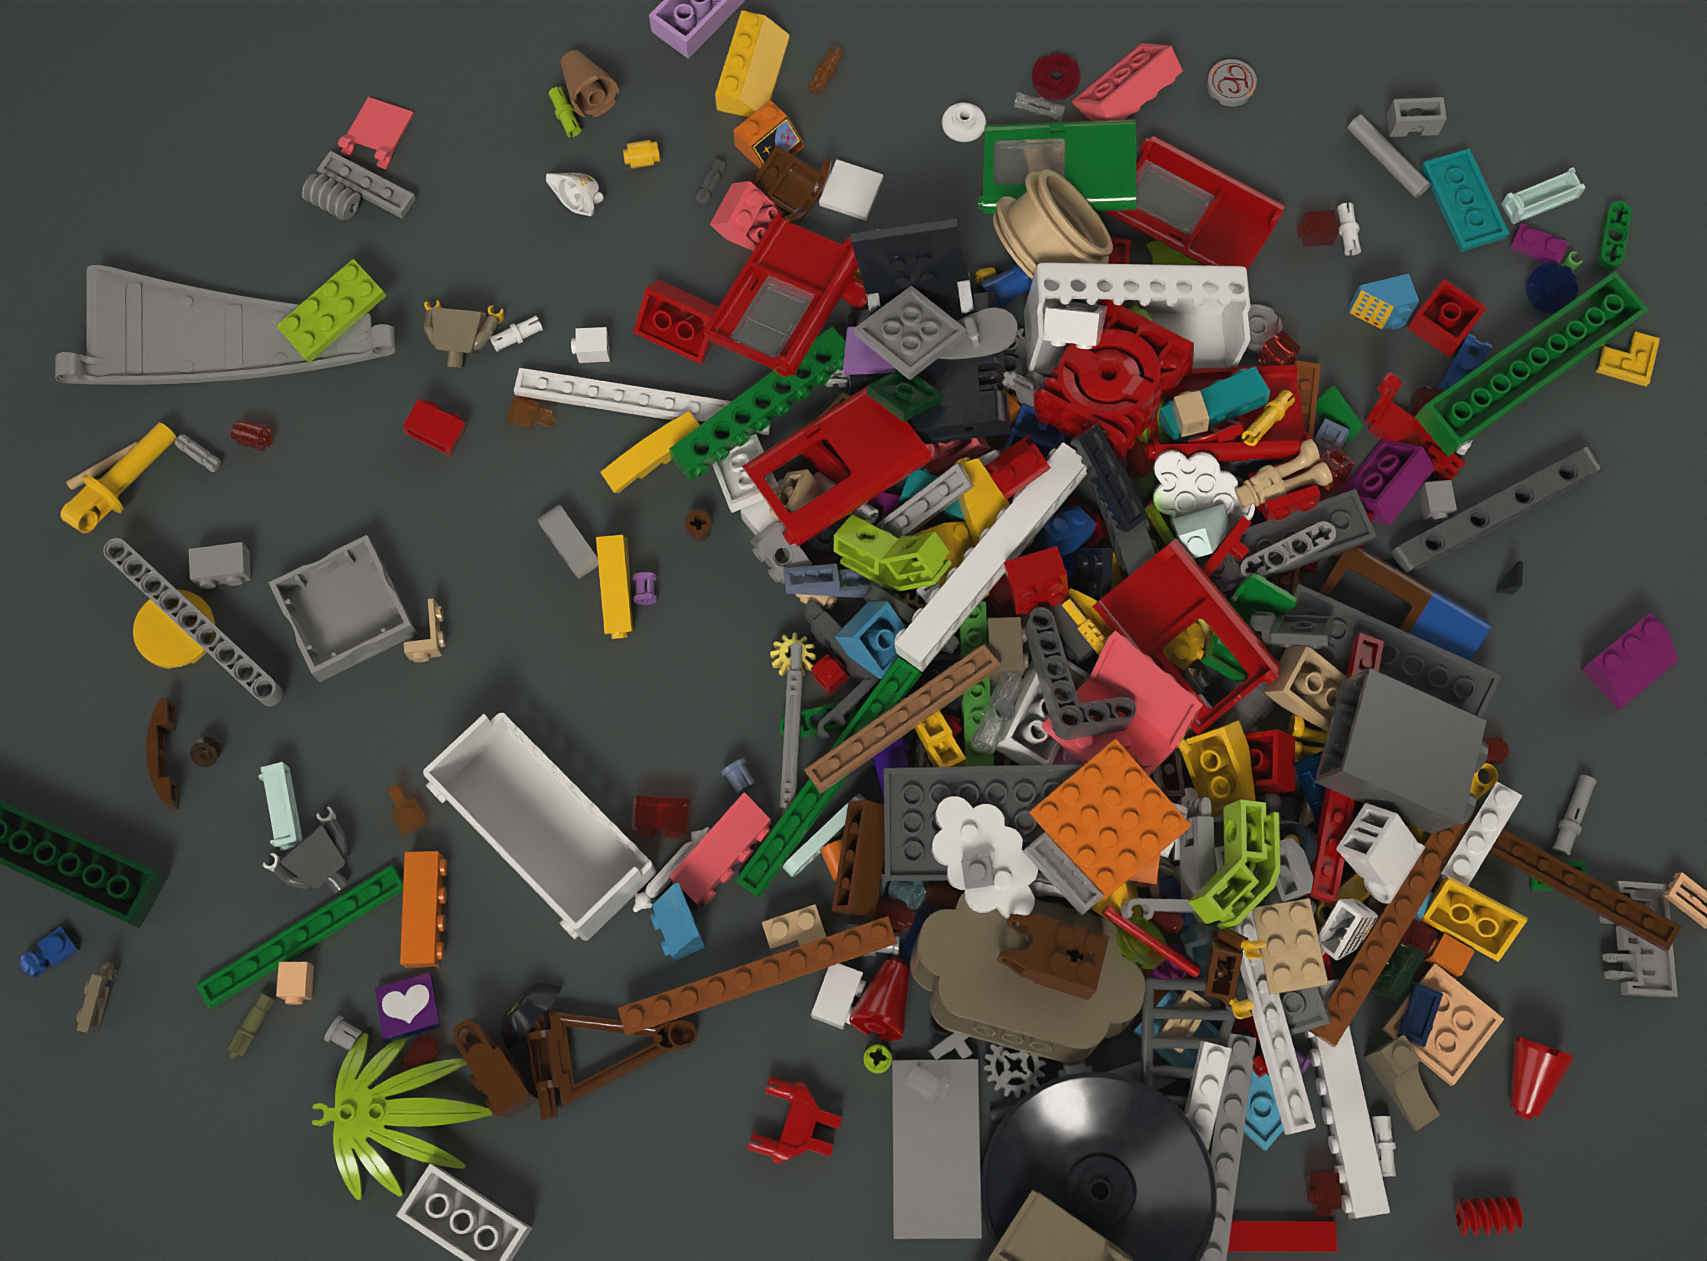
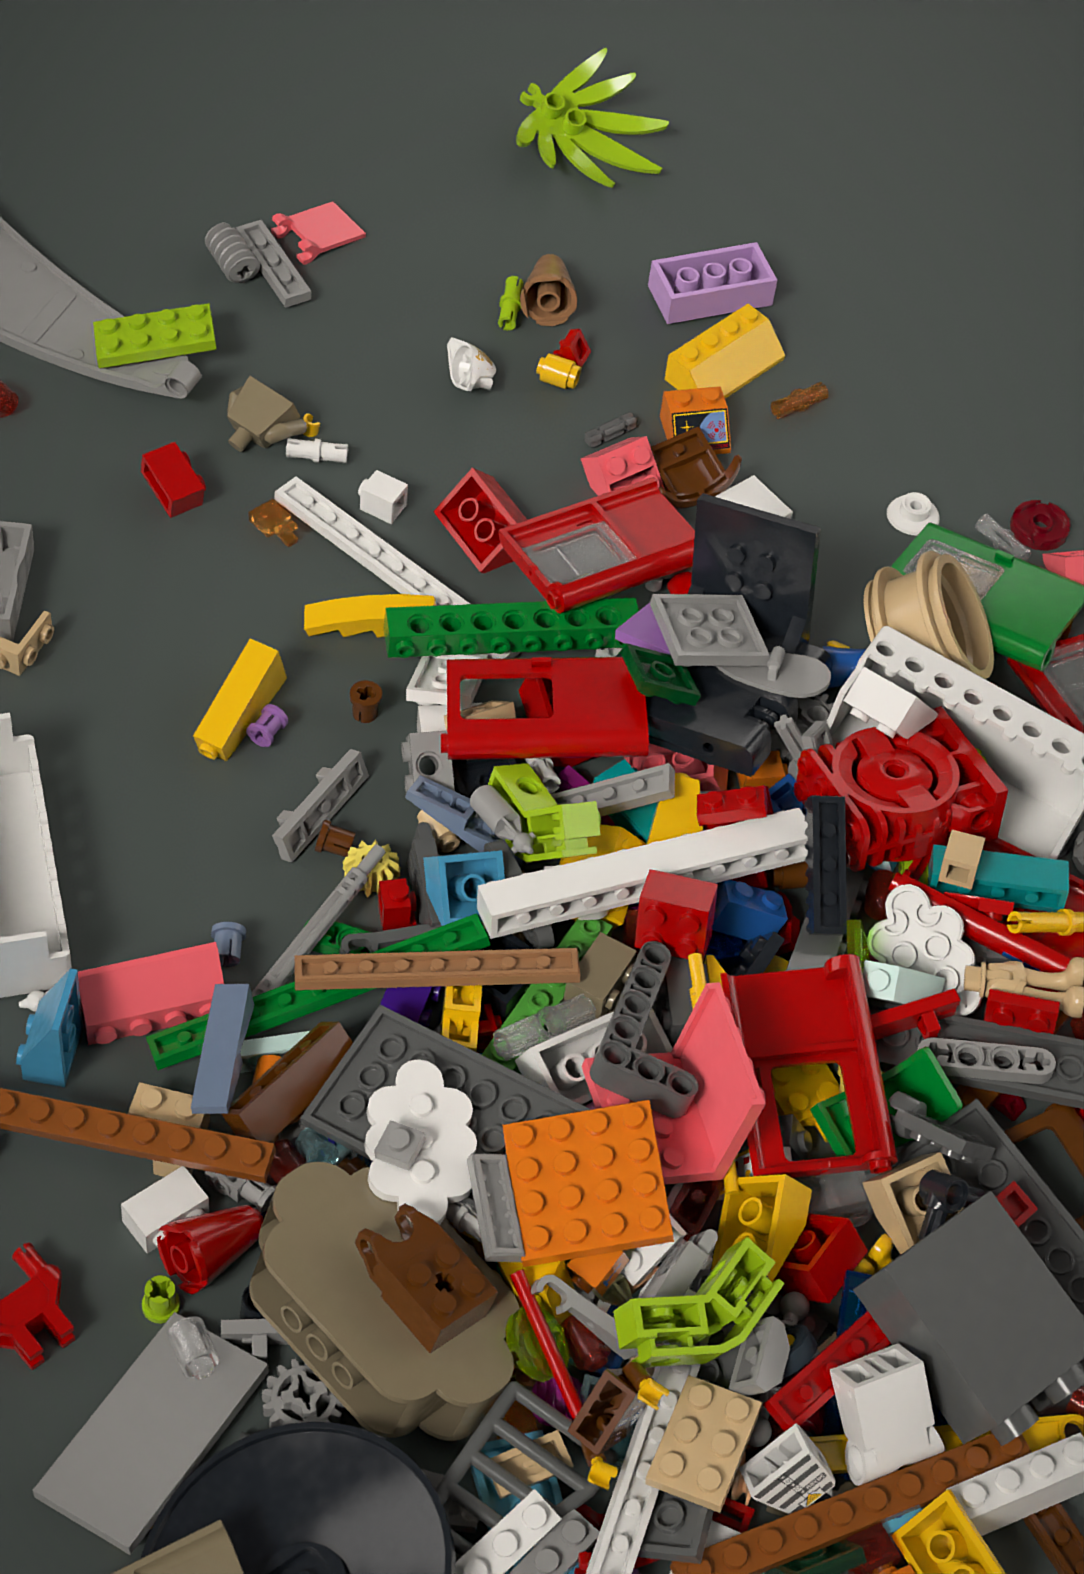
camera: 25 degrees right, 20 degrees down
light grey beam [537,505,599,579] -> none
clear red brick [632,795,691,840] -> none
none -> sand blue slope [191,984,255,1114]
none -> light grey hinge [272,749,369,863]
none -> reddish brown bush [315,819,356,857]
none -> light grey wheel [470,785,536,854]
none -> red tile [553,329,591,368]
none -> light grey tile [801,721,834,753]
none -> black axle [919,1169,984,1240]

